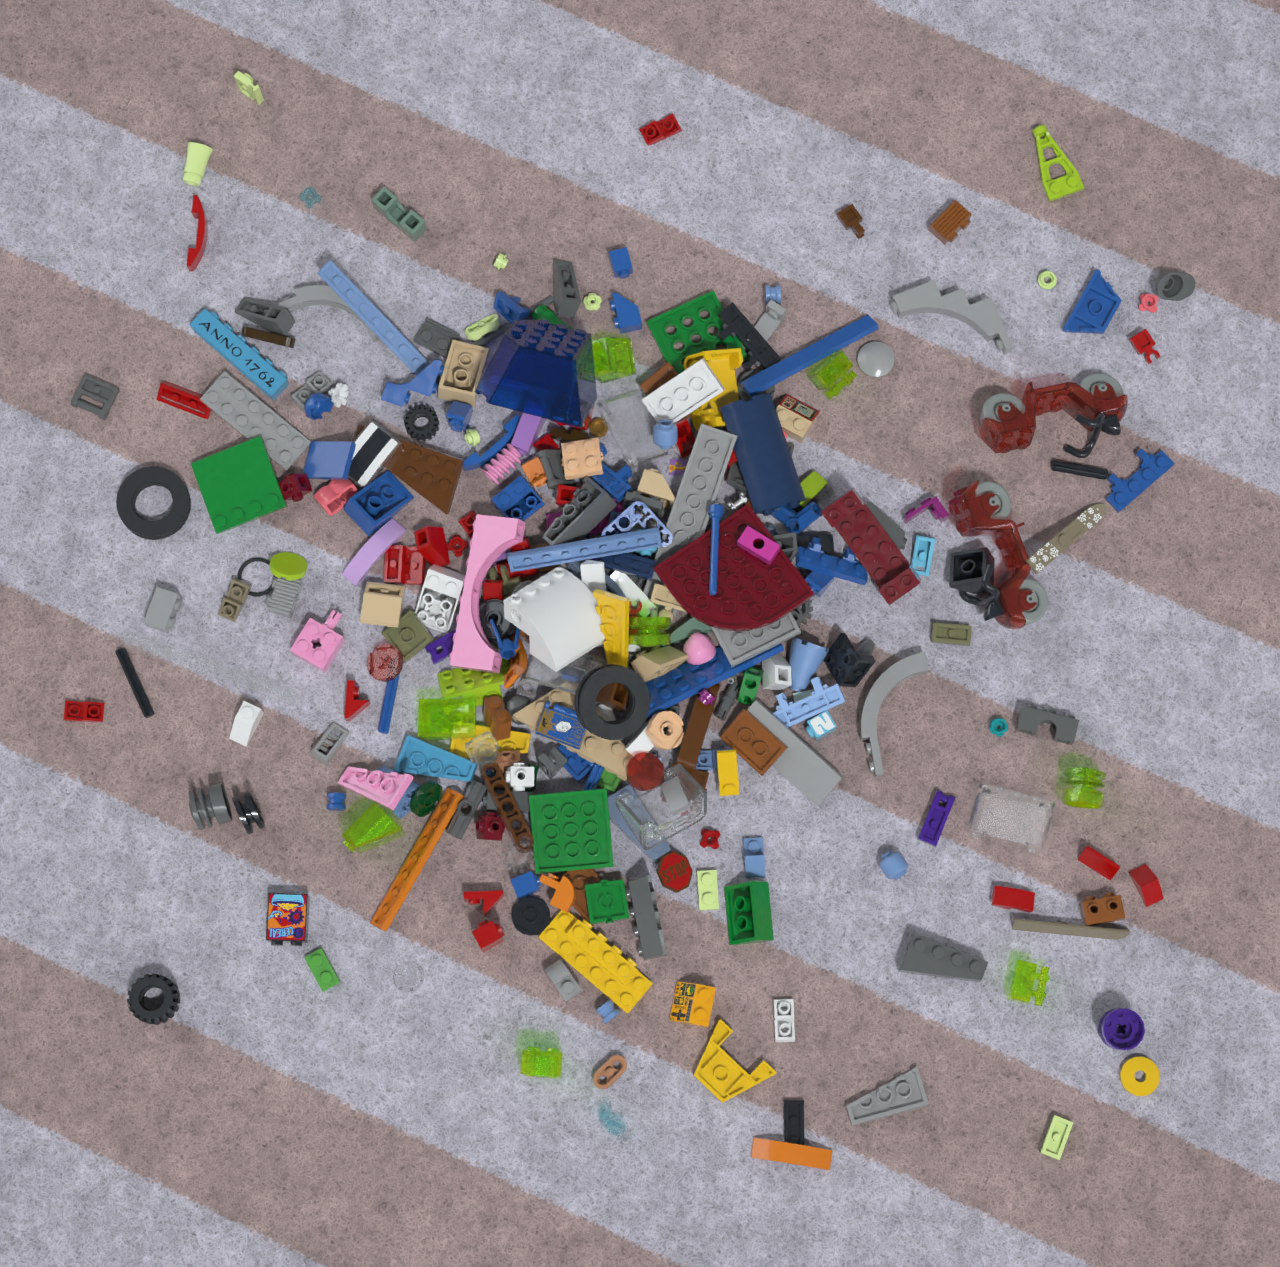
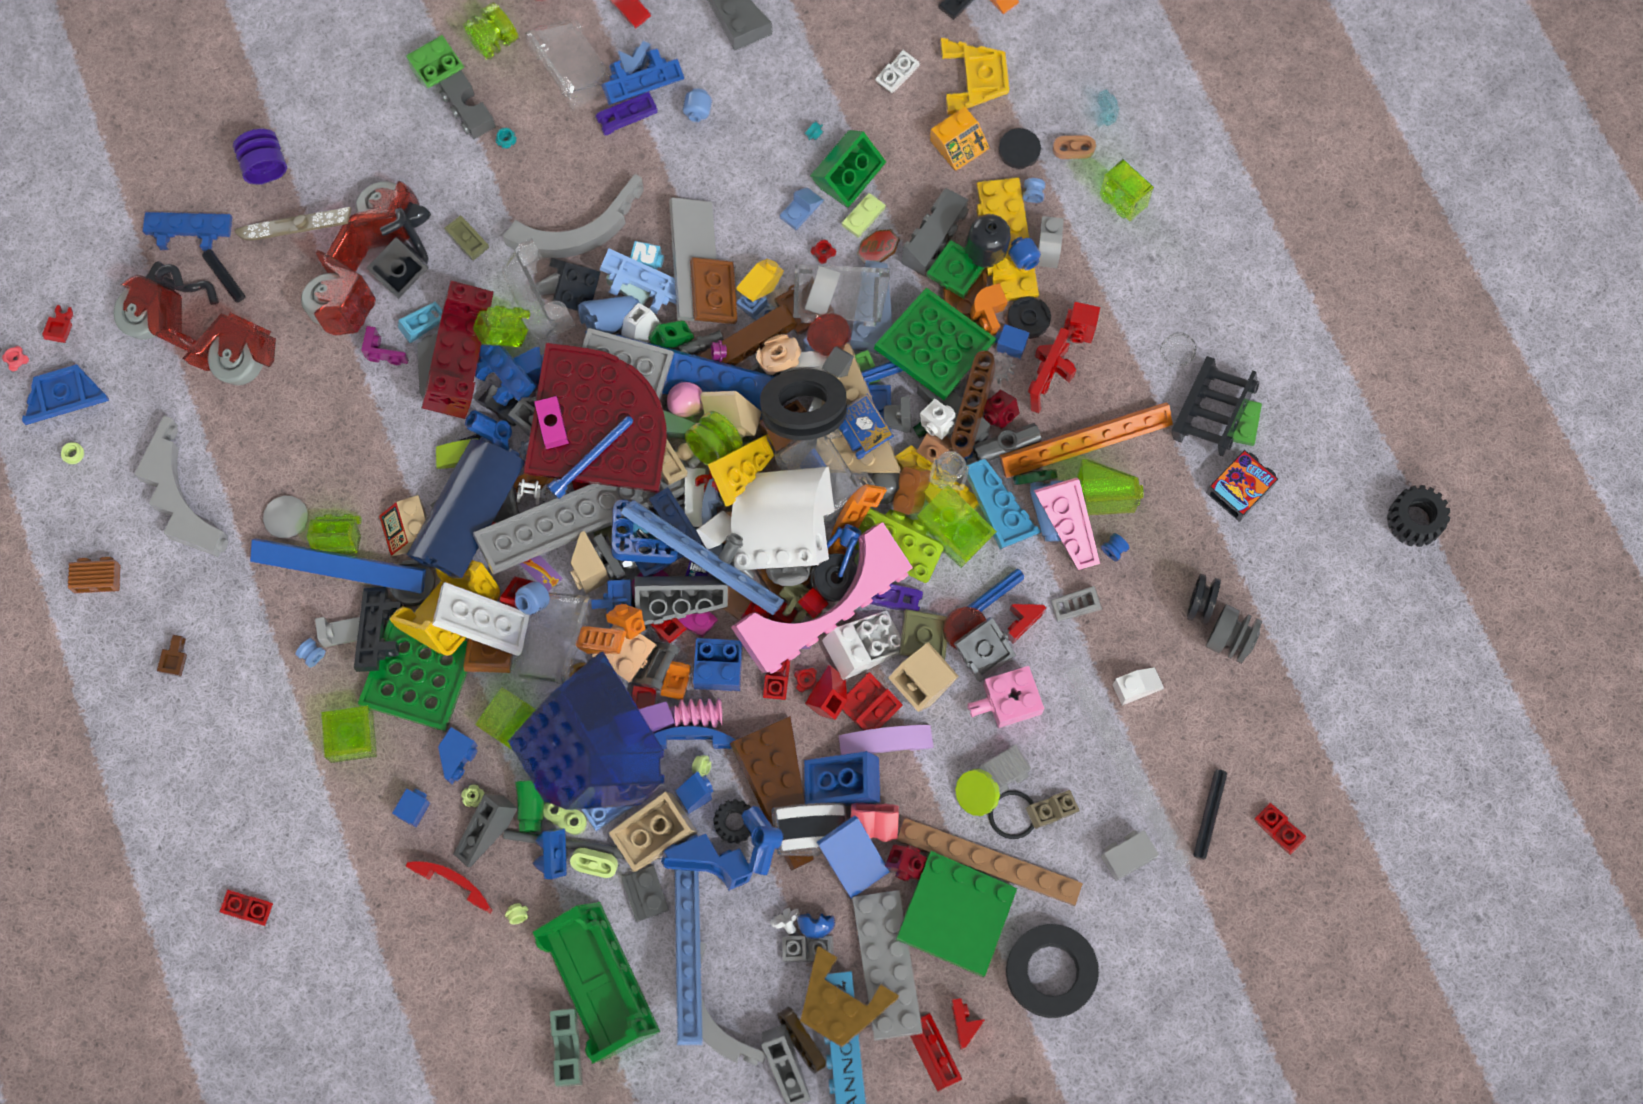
camera: 140 degrees left, 5 degrees down
none -> dark purple wheel [232,128,287,185]
none -> clear neon green brick [321,706,377,763]
none -> bright green slope [406,35,464,88]
none -> red slope [406,861,492,914]
none -> clear neon green brick [473,305,530,347]
none -> clear windscreen [501,238,576,341]
none -> green windscreen [532,902,661,1064]
none -> orange slope [576,626,626,654]
none -> blue hinge [601,48,685,105]
none -> orange bracket [606,604,645,640]
none -> medium blue slope [618,41,651,74]
none -> dark grey pin [718,533,743,564]
none -> blue piece [741,806,783,875]
none -> pearl gold wing [800,946,900,1047]
none -> teal plate [805,121,824,141]
none -> dark grey slope [822,346,854,378]
none -> medium nougat plate [897,818,1083,906]
none -> red slope [951,998,985,1050]
none -> plate [953,617,1016,682]
none -> black cylinder [964,214,1011,268]
none -> black tile [998,128,1041,169]
none -> blue head [1008,237,1041,271]
none -> red wing [1028,328,1069,414]
none -> black fence [1172,356,1260,457]

